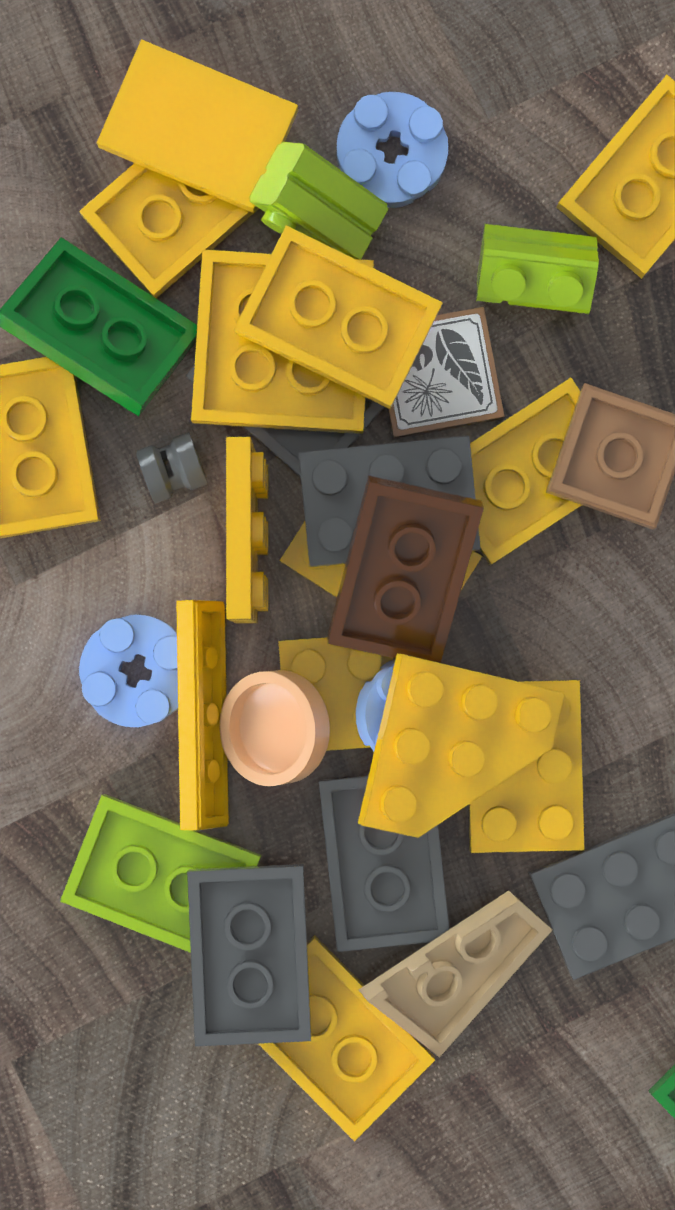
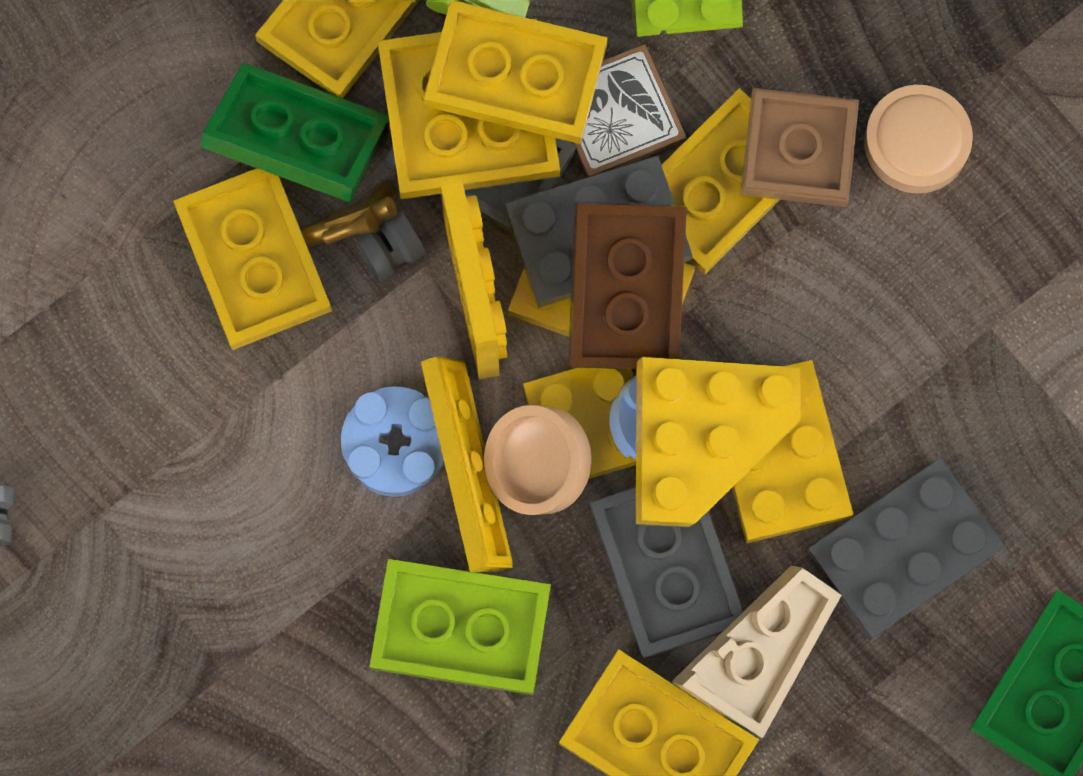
camera: 15 degrees left, 10 degrees down
dark grey plate [187,864,311,1047] -> none
none -> pearl gold piece [302,181,398,247]

